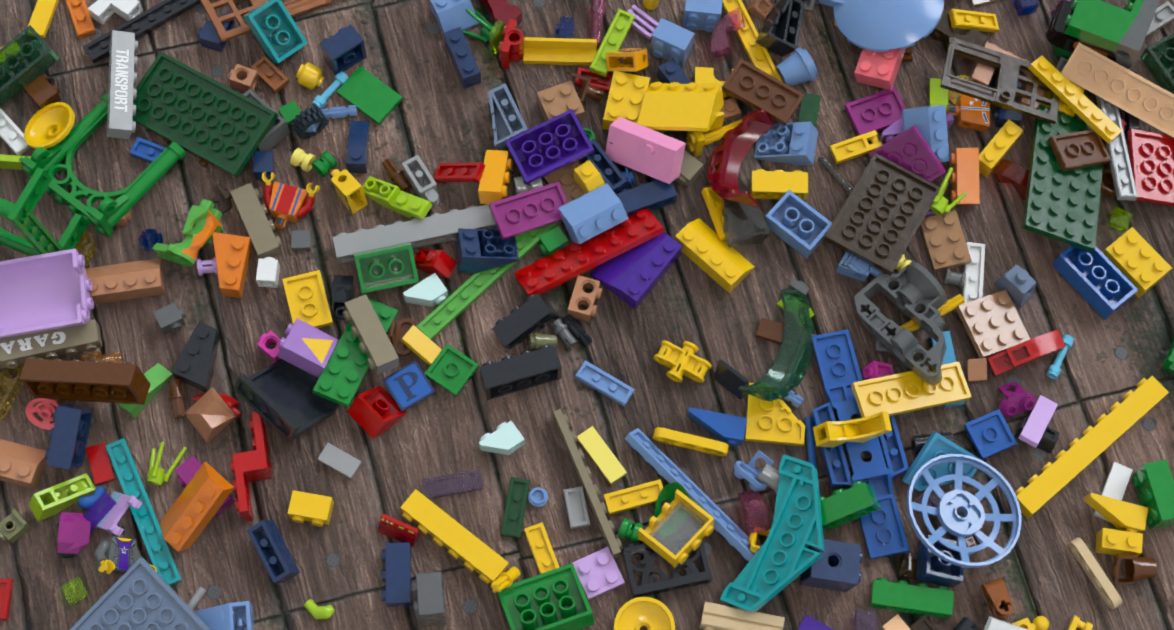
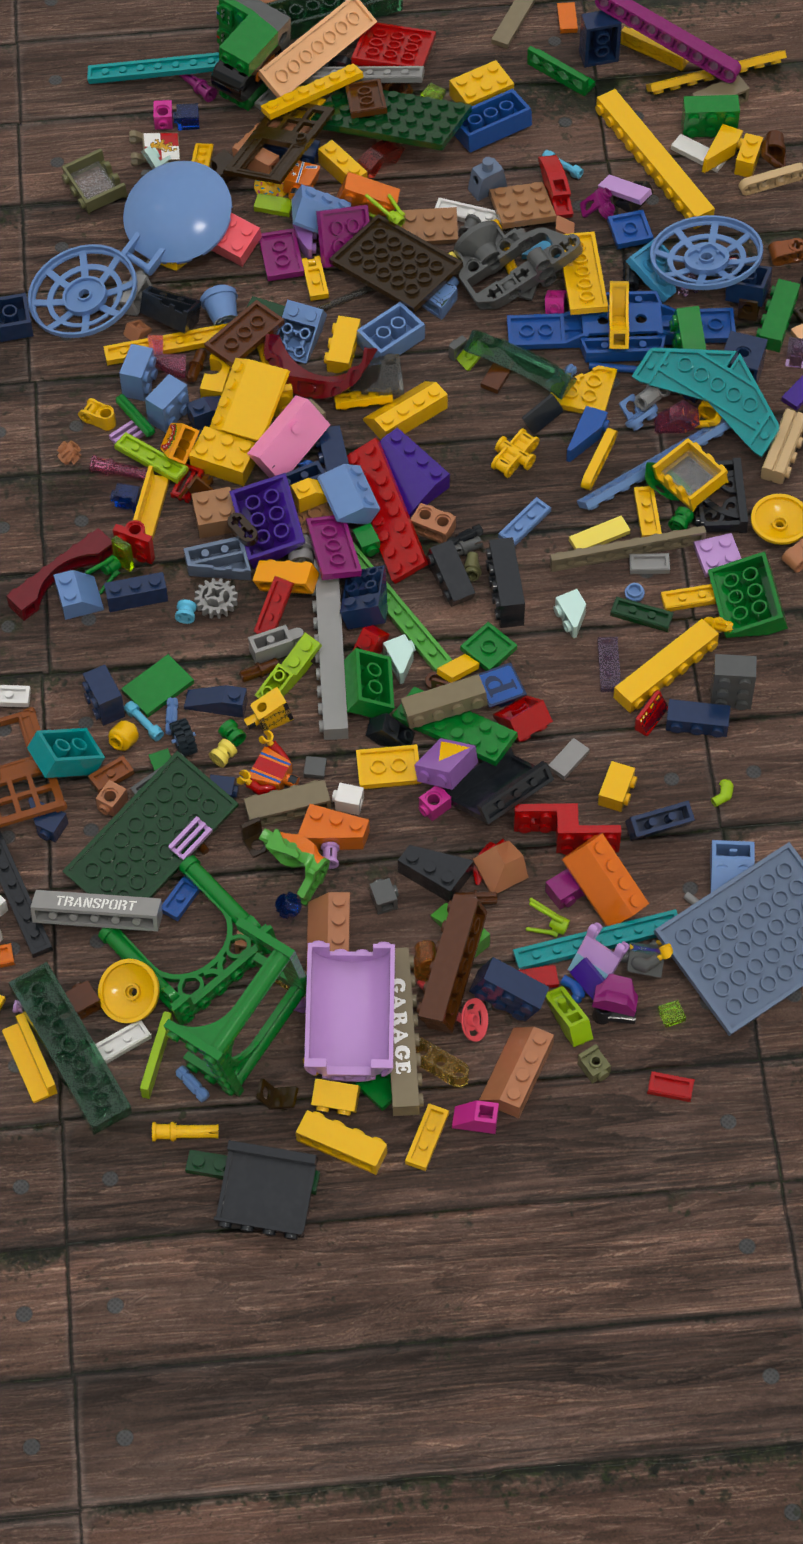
camera: 75 degrees left, 10 degrees down
none -> green axle [116,394,155,437]
none -> lavender tile [168,816,213,860]
none -> medium azure wheel [175,599,197,624]
none -> reddish brown axle [186,348,207,383]
none -> light grey gear [194,578,238,619]
none -> dark brown beam [228,513,258,546]

